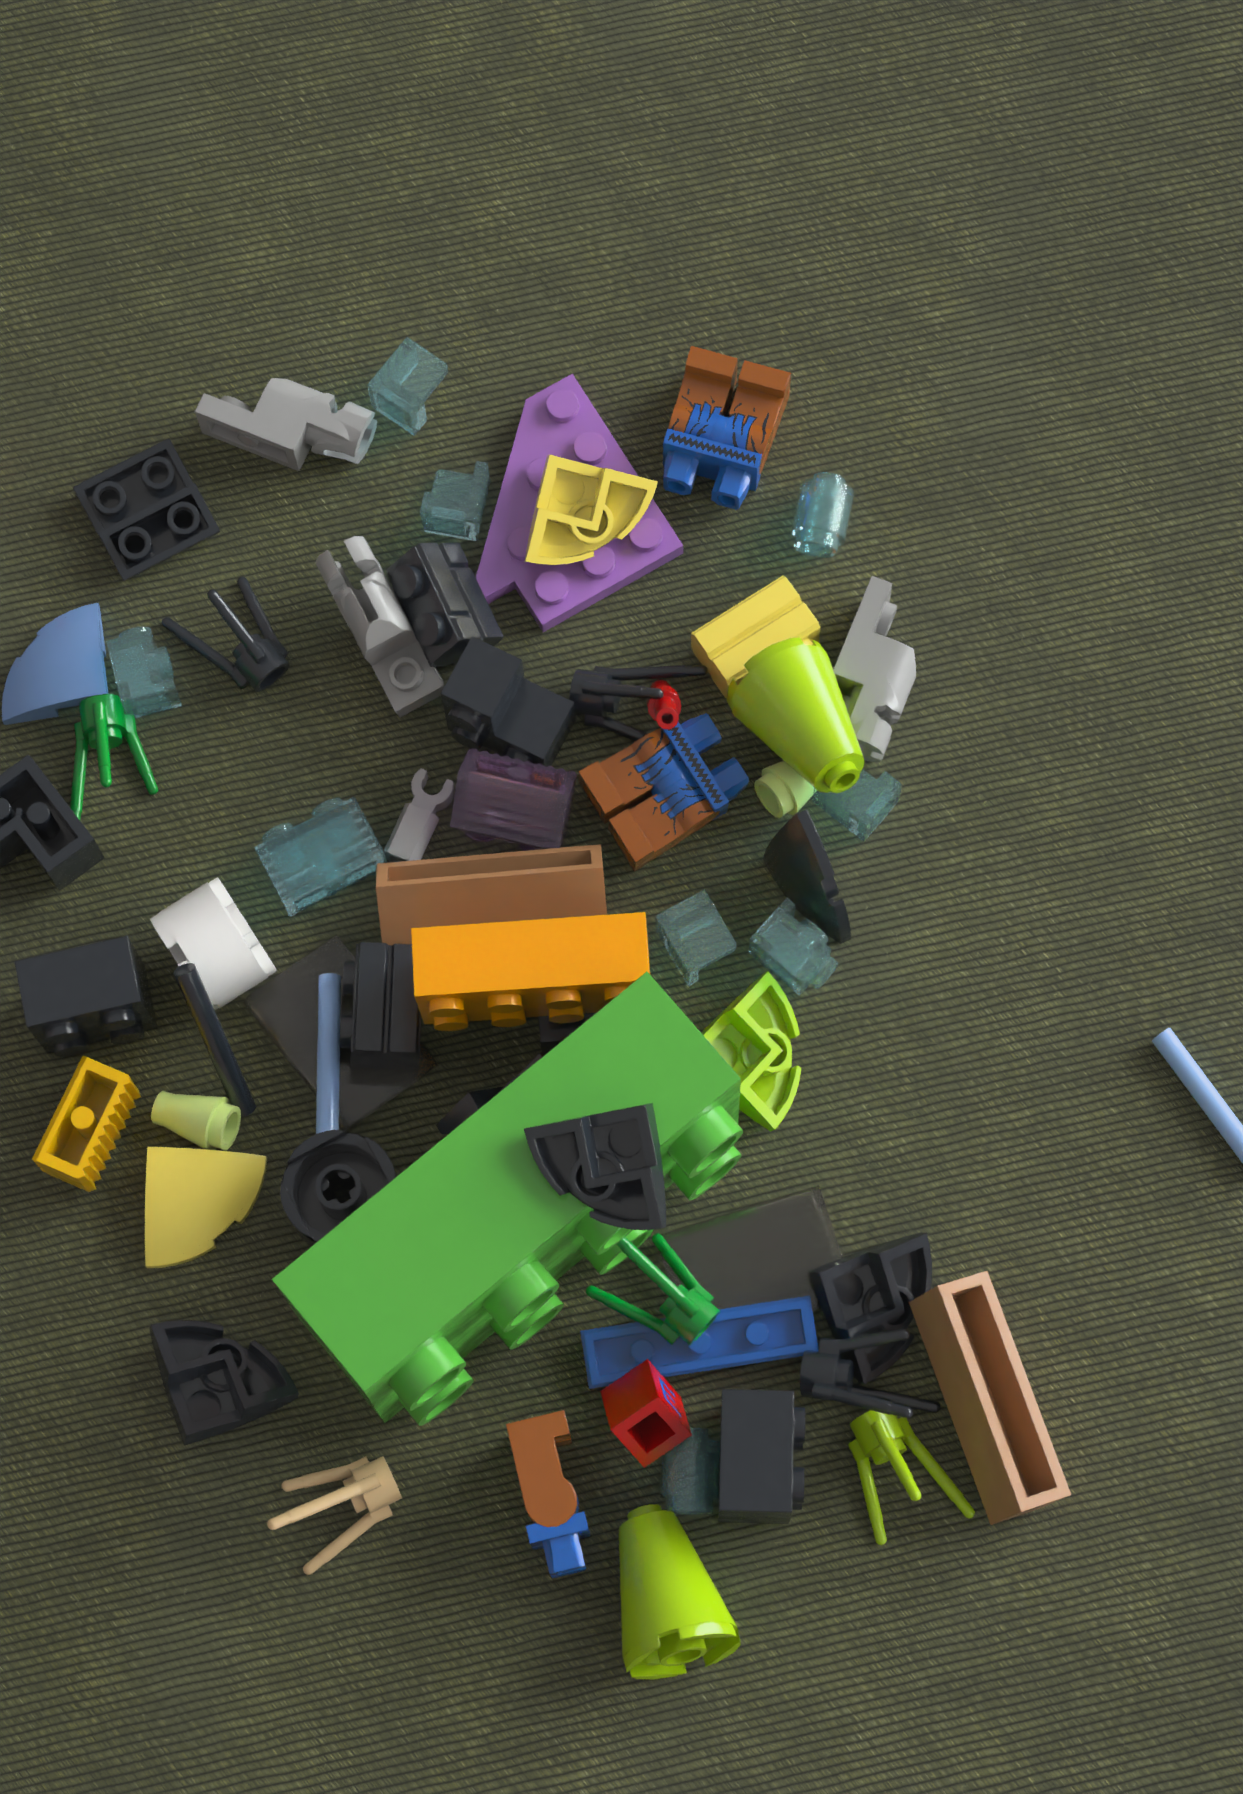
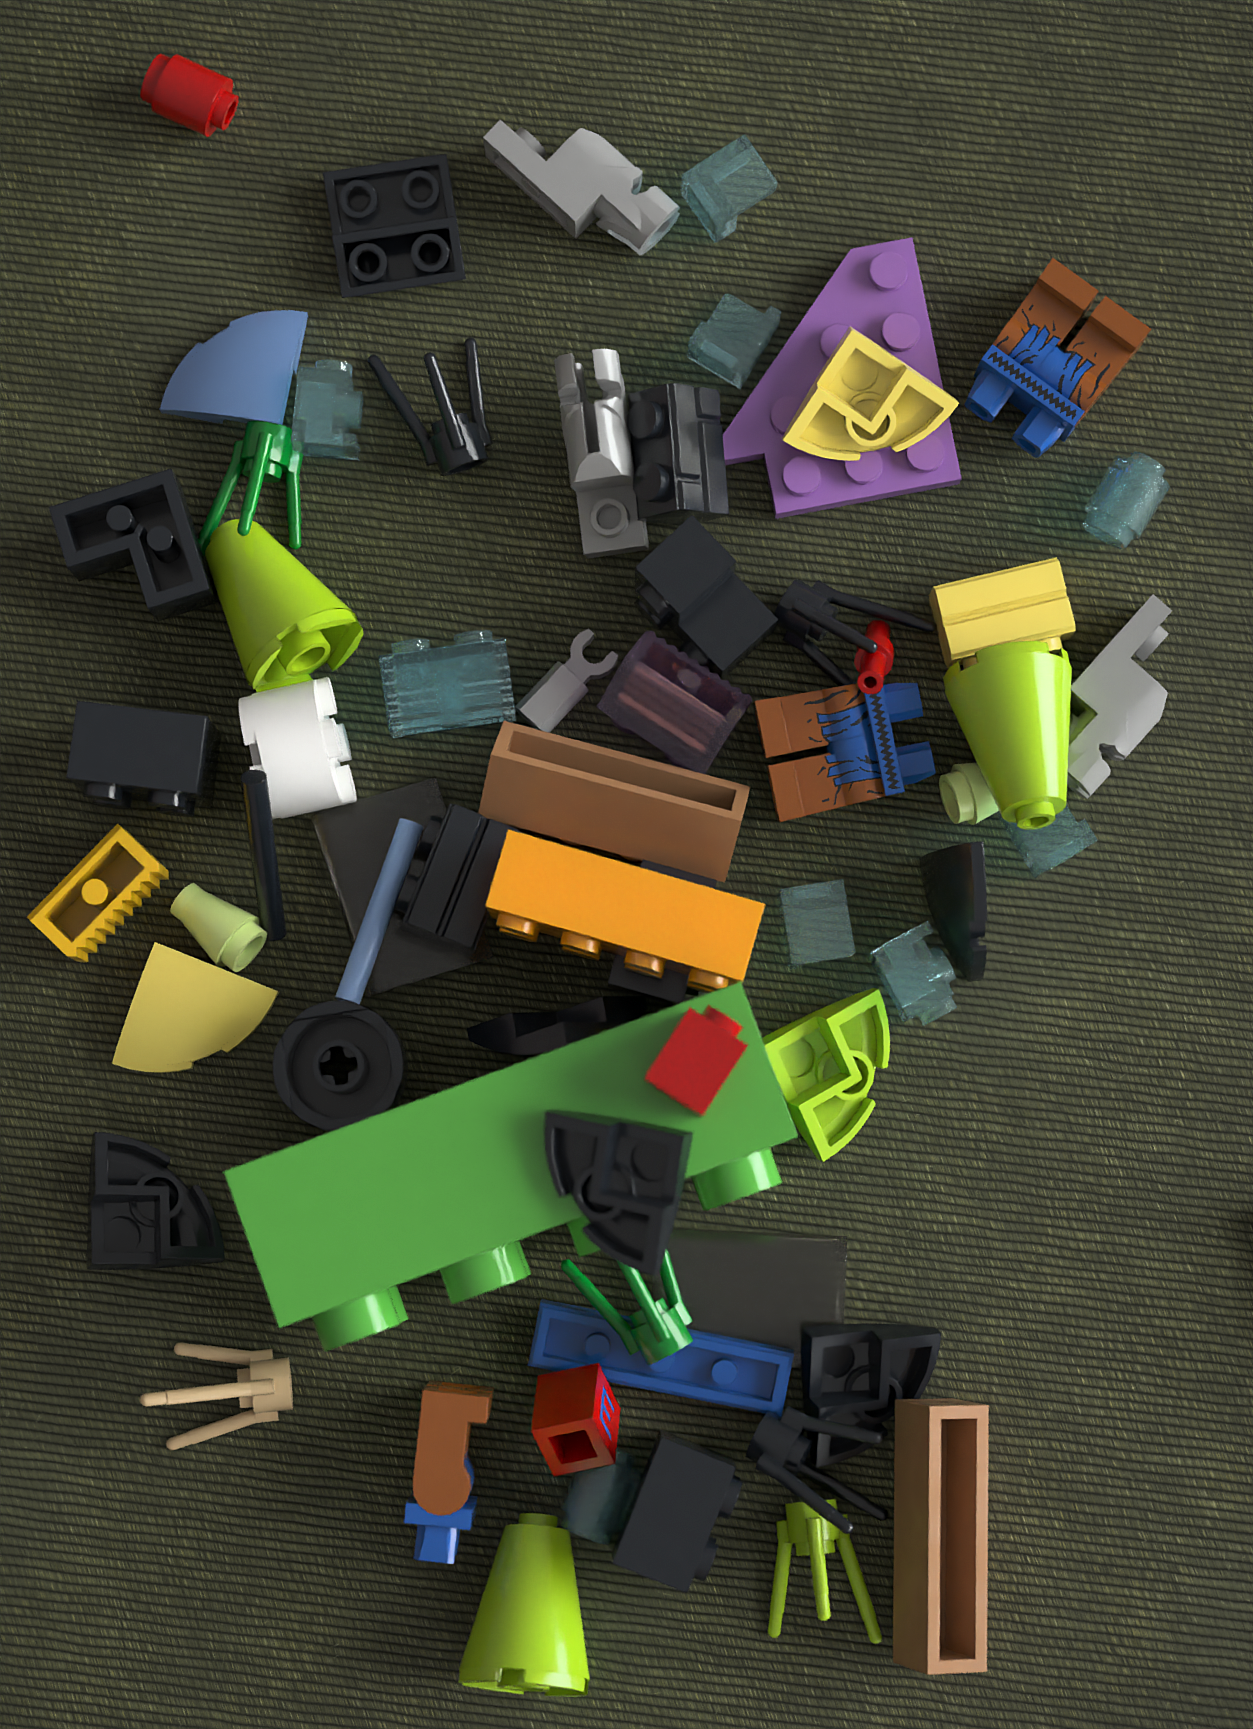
camera: 15 degrees right, 10 degrees up
none -> lime cone [205,519,363,693]
none -> red brick [644,1005,748,1118]

